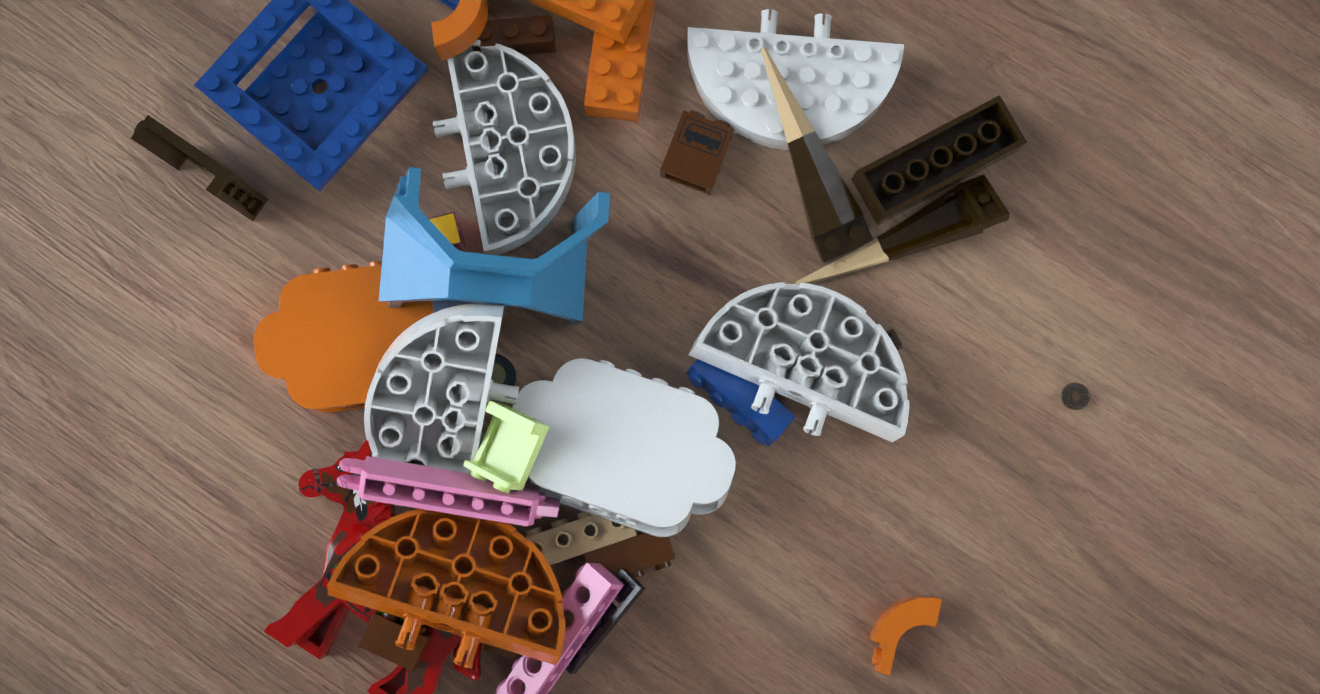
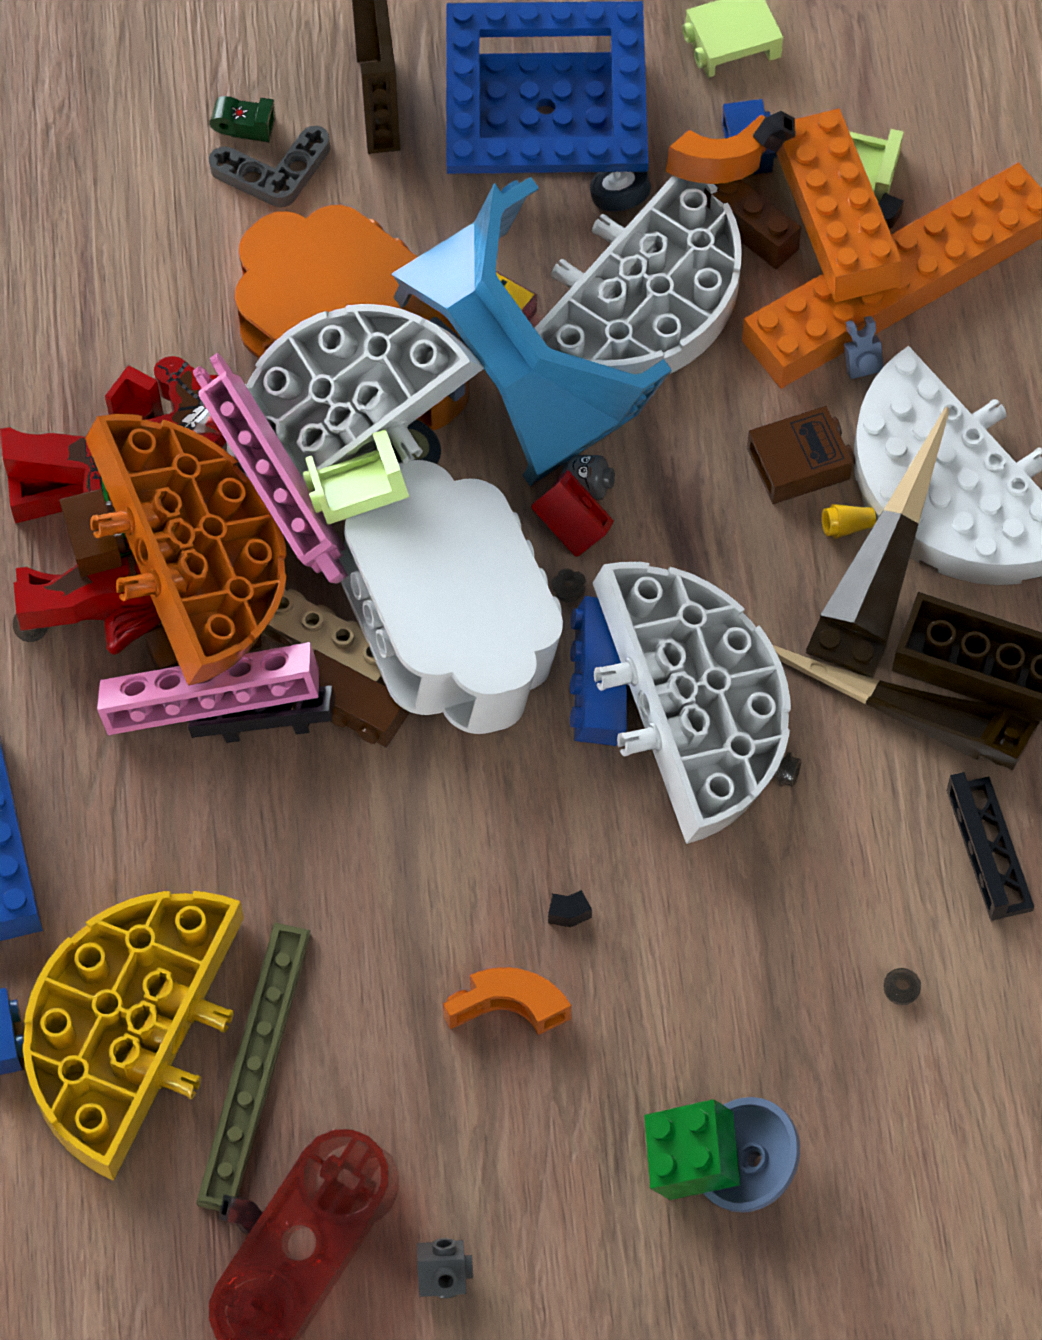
camera: 50 degrees right, 20 degrees down
none -> red panel [105,365,164,420]
none -> dark green leg [209,96,276,143]
none -> dark grey beam [209,126,330,207]
none -> red panel [531,470,614,557]
none -> black piece [548,890,592,927]
none -> clear smoke plate [551,568,586,602]
none -> dark grey head [561,455,615,500]
none -> black wheel [590,172,651,212]
none -> green brick [644,1099,740,1200]
none -> sand blue dish [703,1097,800,1213]
none -> yellow cone [821,504,876,539]
none -> sand blue plate [844,316,883,379]
none -> black fence [946,772,1034,921]

